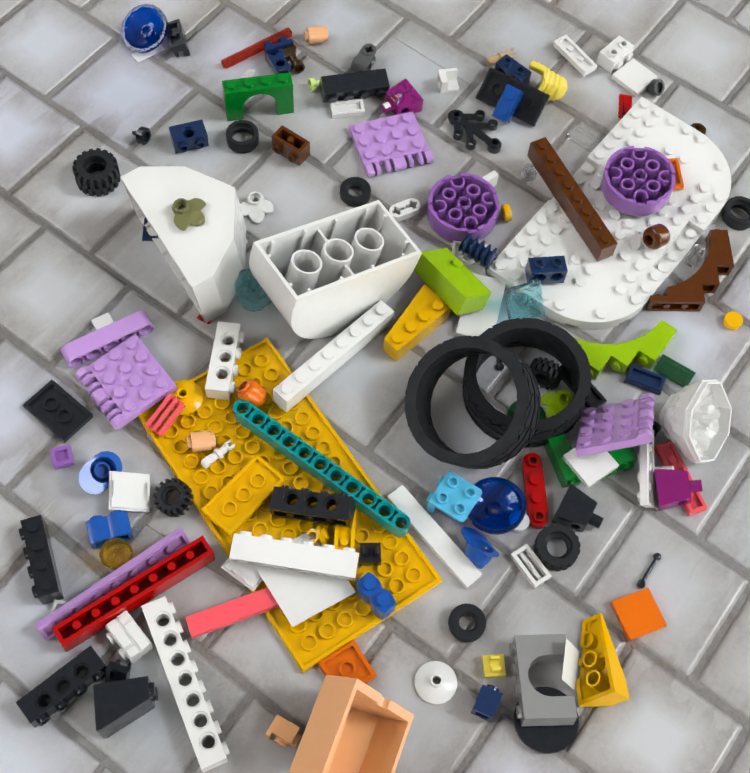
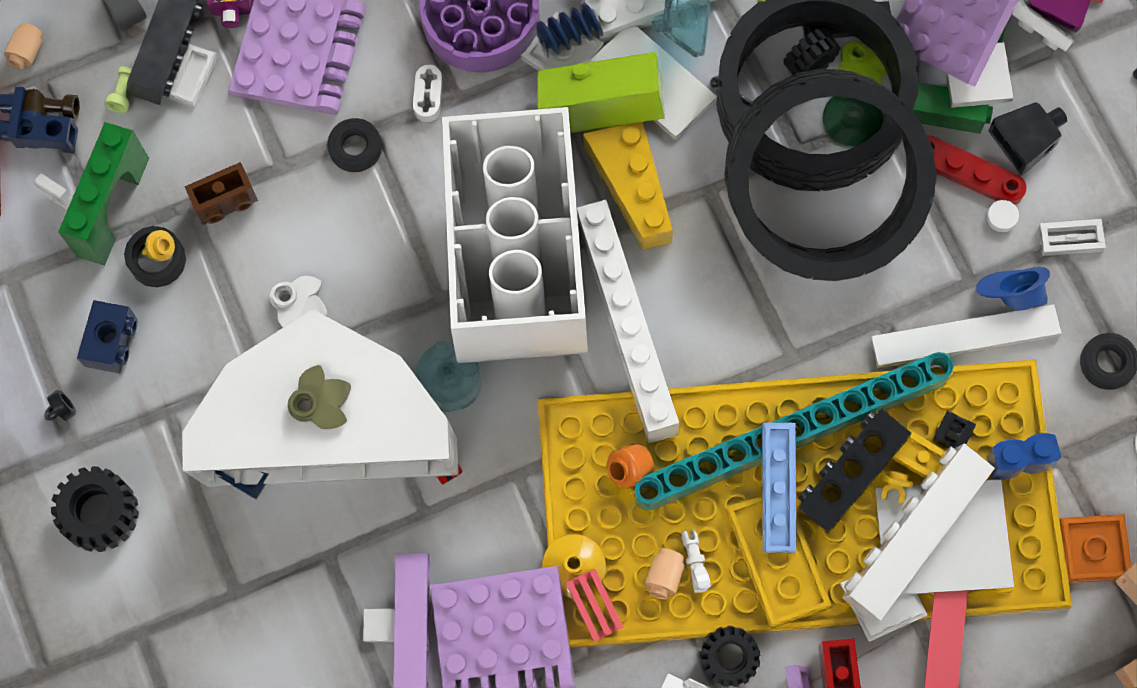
camera: 50 degrees left, 10 degrees up
white brick [205,321,244,400] -> none
medium azure bracket [426,470,482,523] -> none
clear blue dish [468,477,526,535] -> none
black tyre [533,524,581,572] -> none
none -> yellow plate [142,230,175,261]
none -> light blue tile [762,423,796,553]

